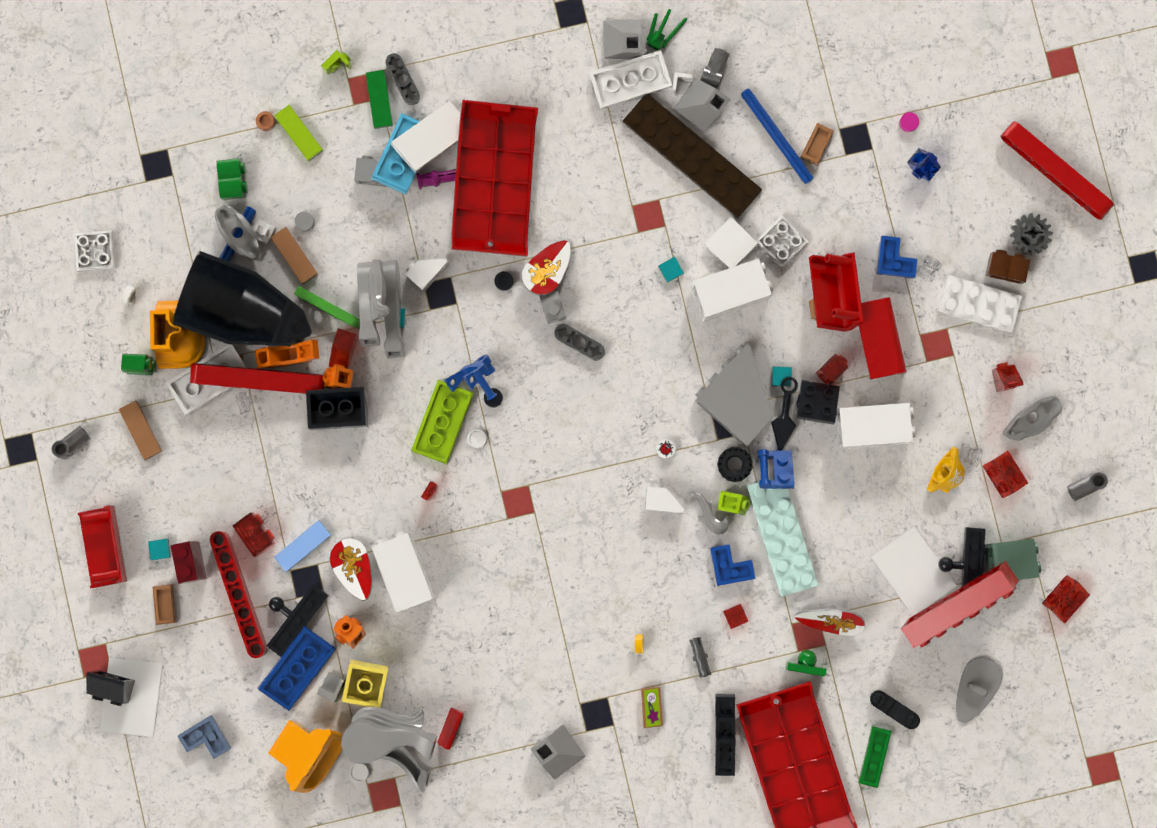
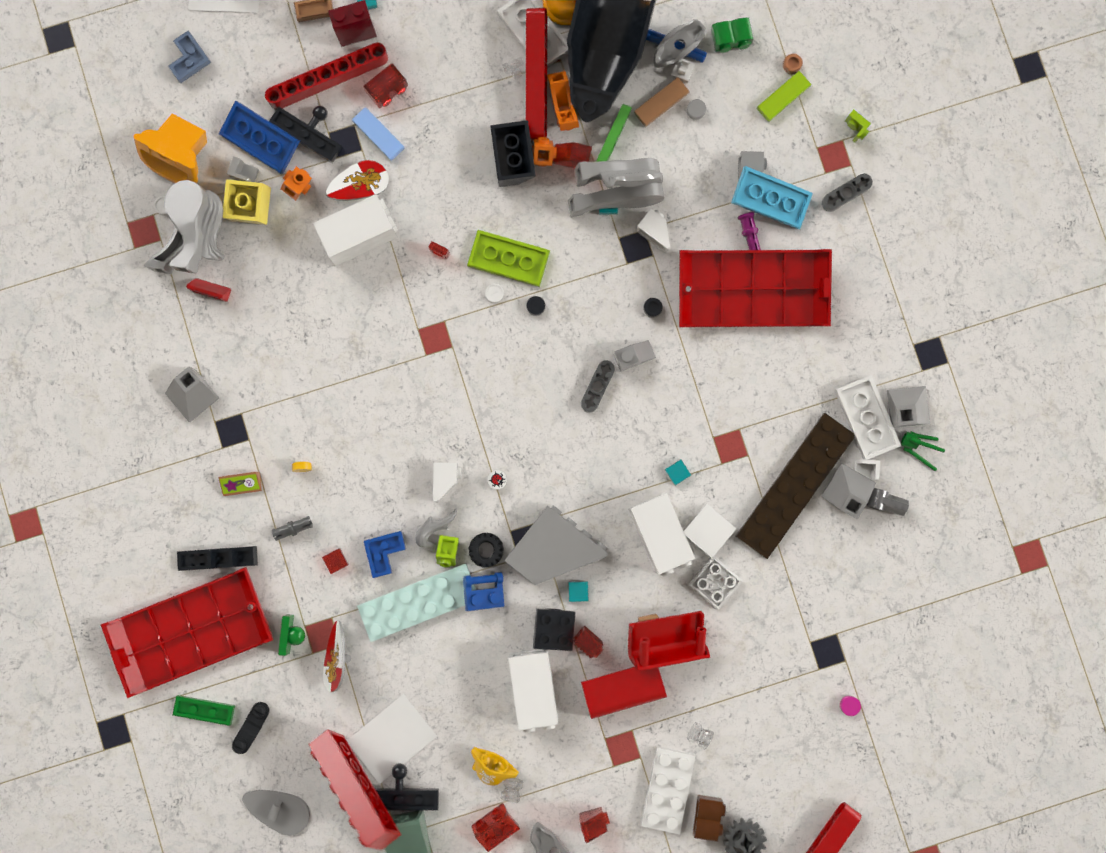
camera: 80 degrees right, 0 degrees up
green tile [366,70,393,129] -> none
white tile [391,100,460,173] -> none
blue piece [444,354,497,400] -> none
shield [522,240,571,296] -> none
blue axle [741,88,813,184] -> none
black piece [771,376,798,451] -> none
medium nougat tile [800,123,834,166] -> none
blue plate [876,236,918,279] -> none
clear blue brick [907,148,941,181] -> none

